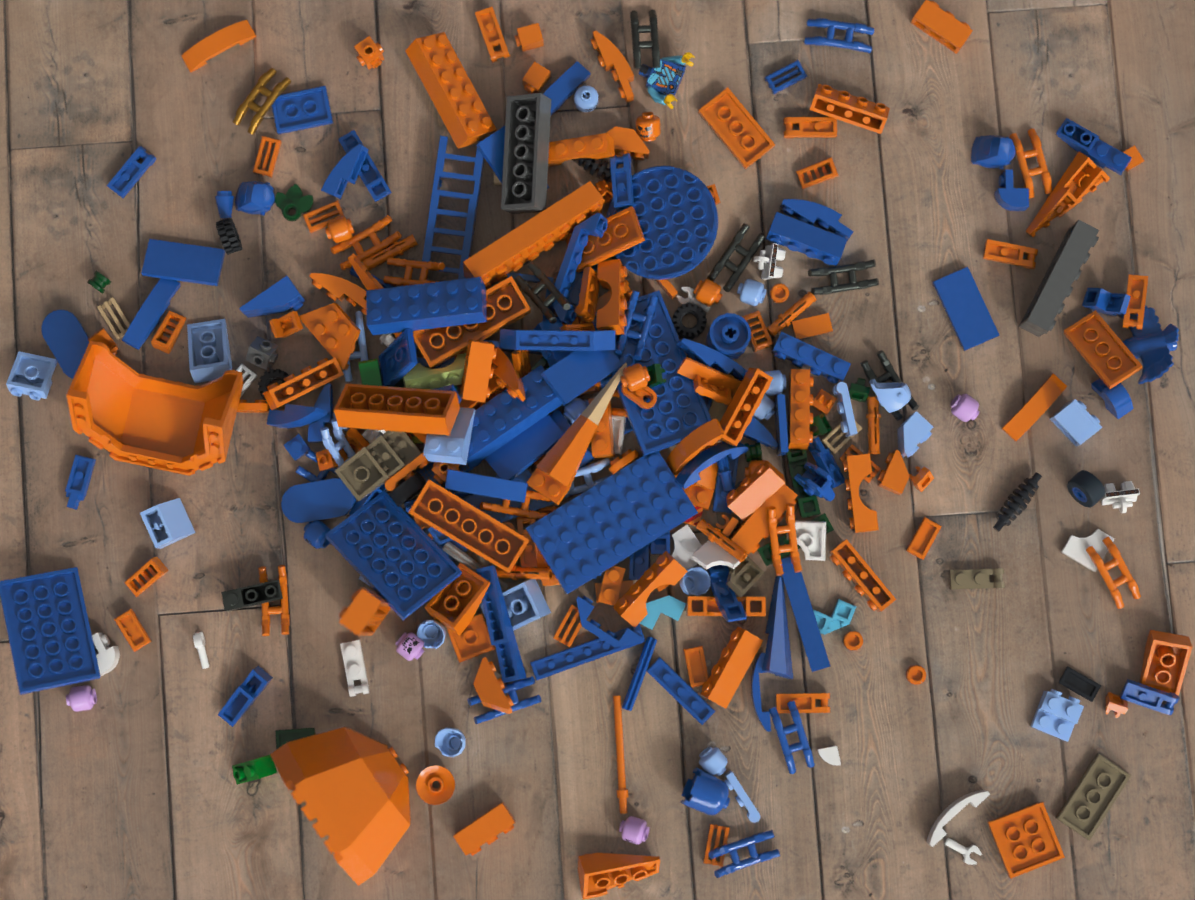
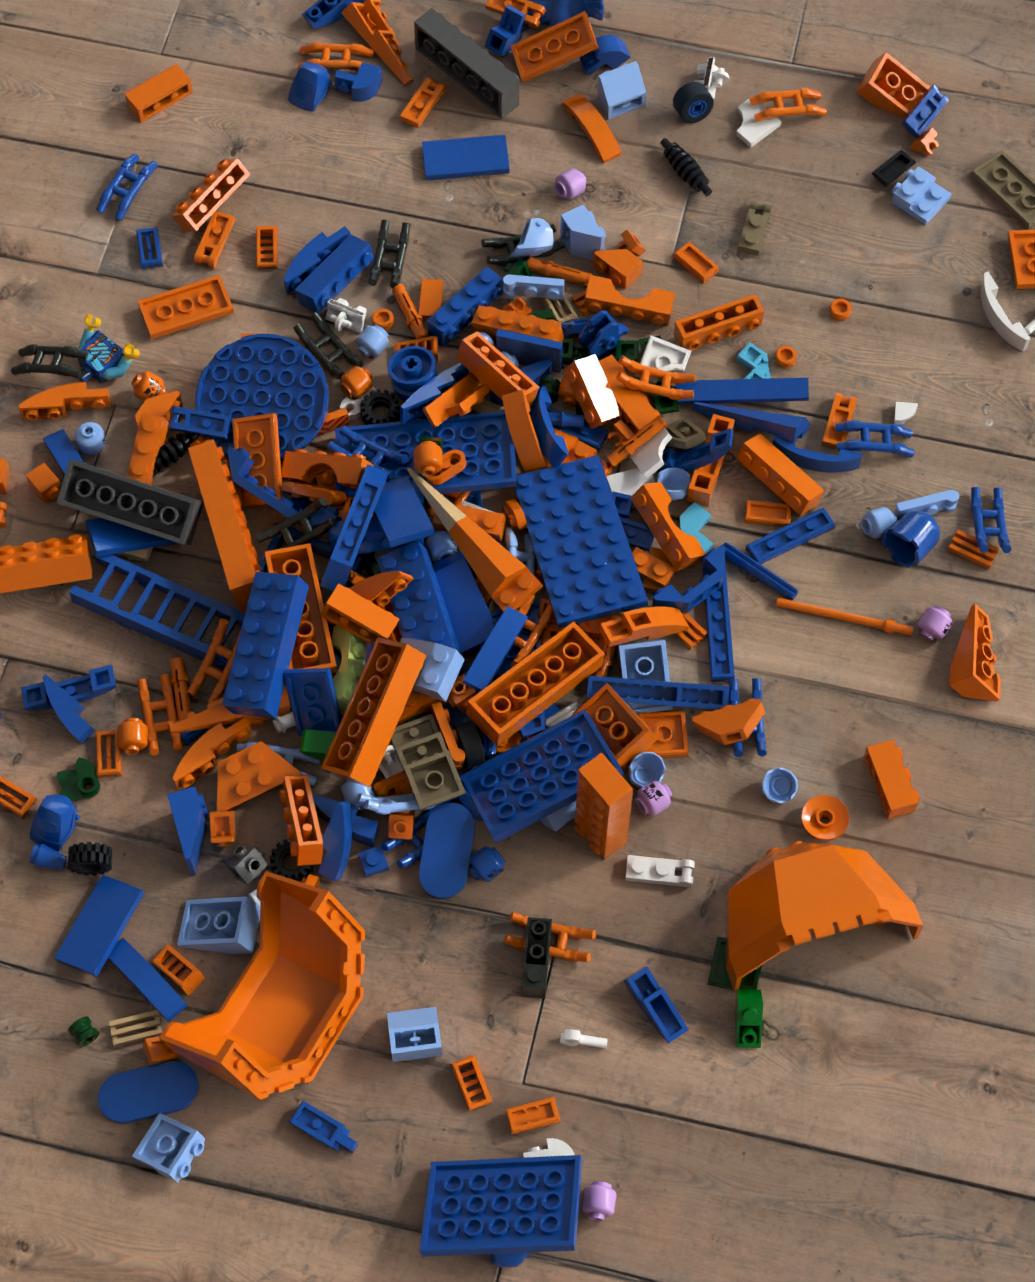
camera: 70 degrees left, 20 degrees down
none -> orange slope [599,607,689,647]

